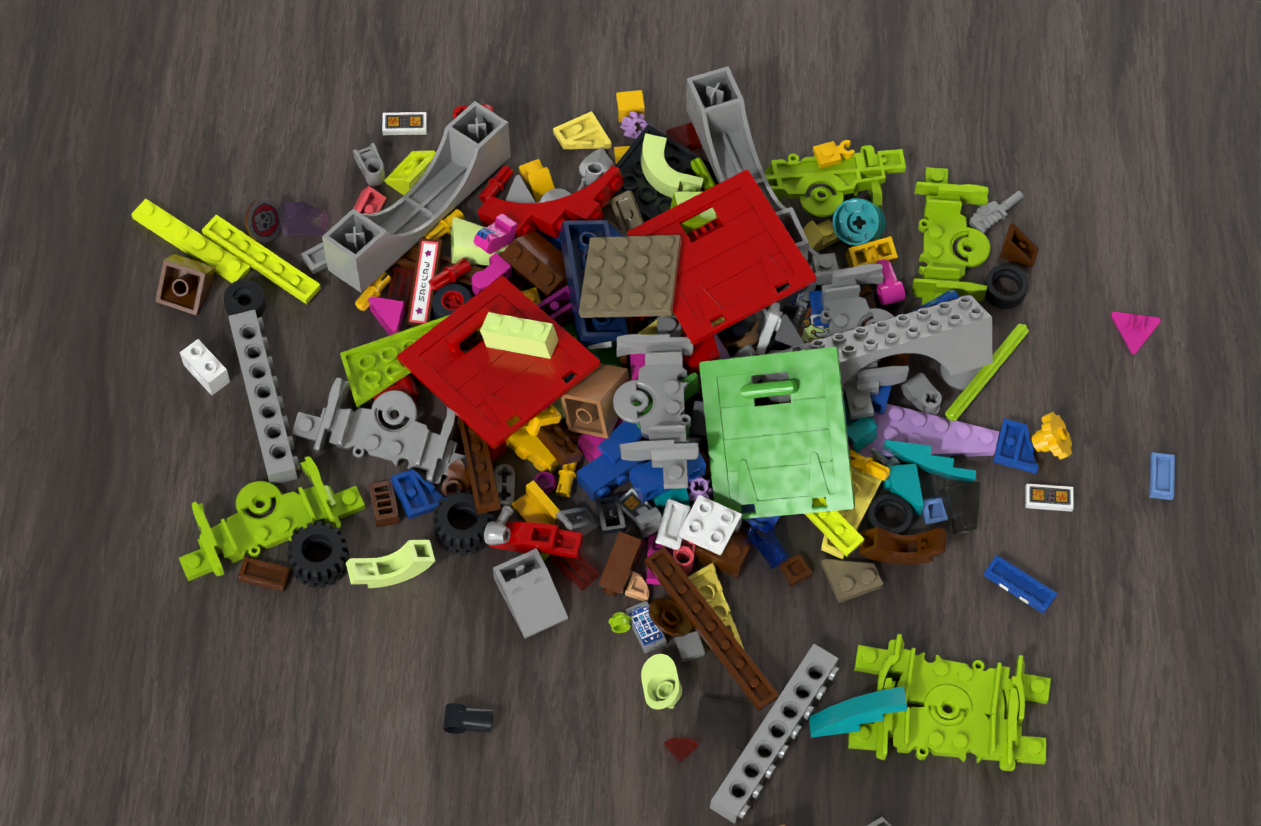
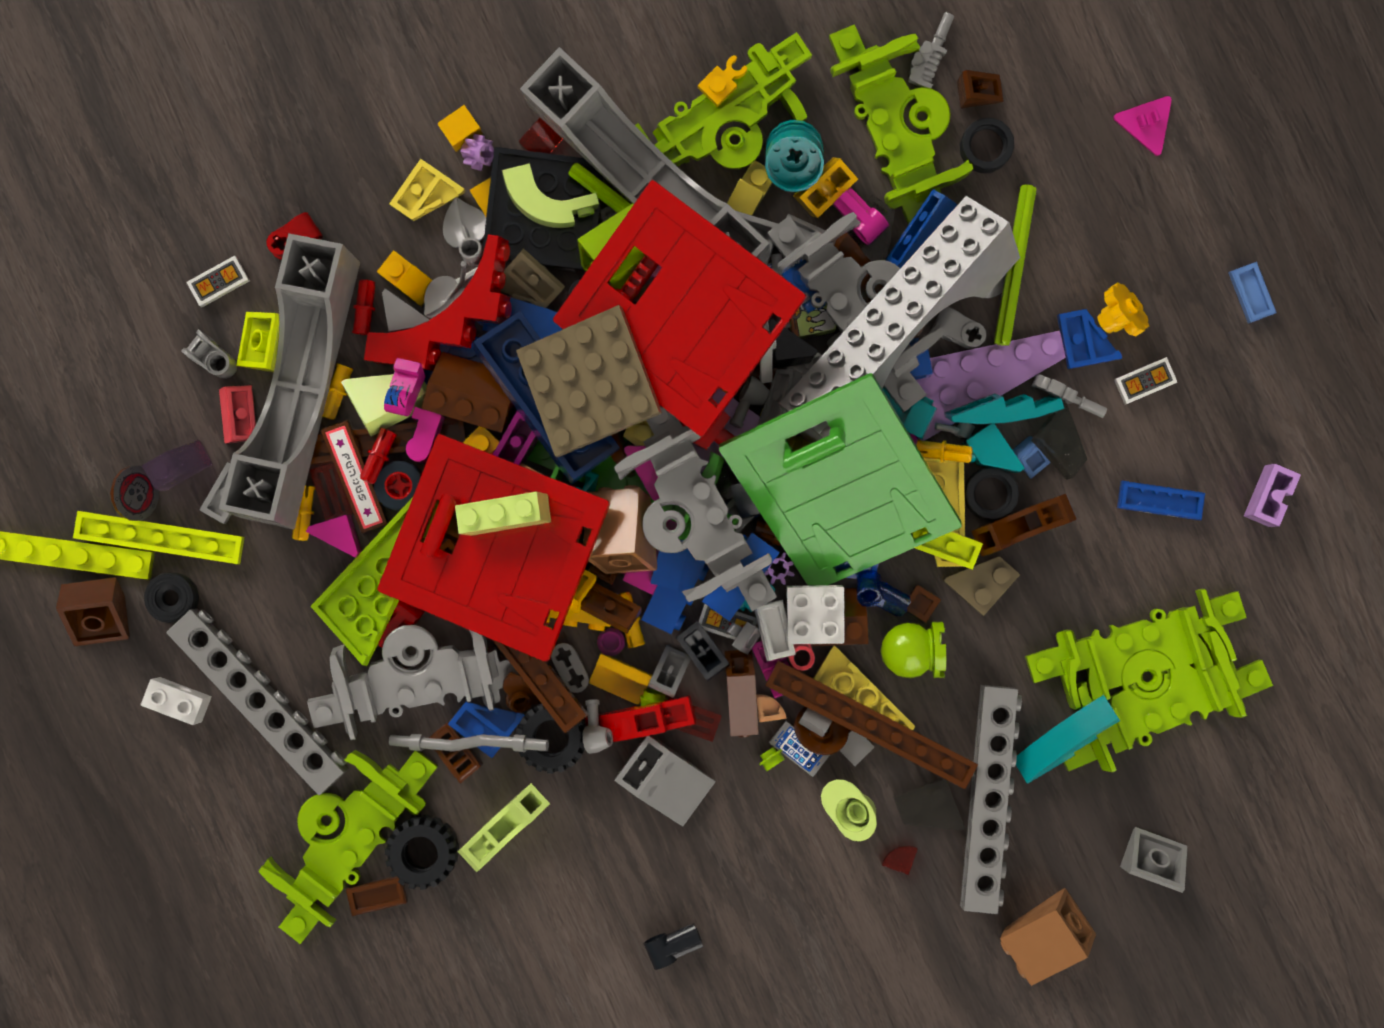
camera: 25 degrees left, 25 degrees up
none -> light grey bar [389,734,549,752]
none -> light grey tile [799,708,832,737]
none -> lime tile [881,622,946,678]
none -> light grey piece [1031,374,1107,418]
none -> lavender brick [1244,464,1301,527]

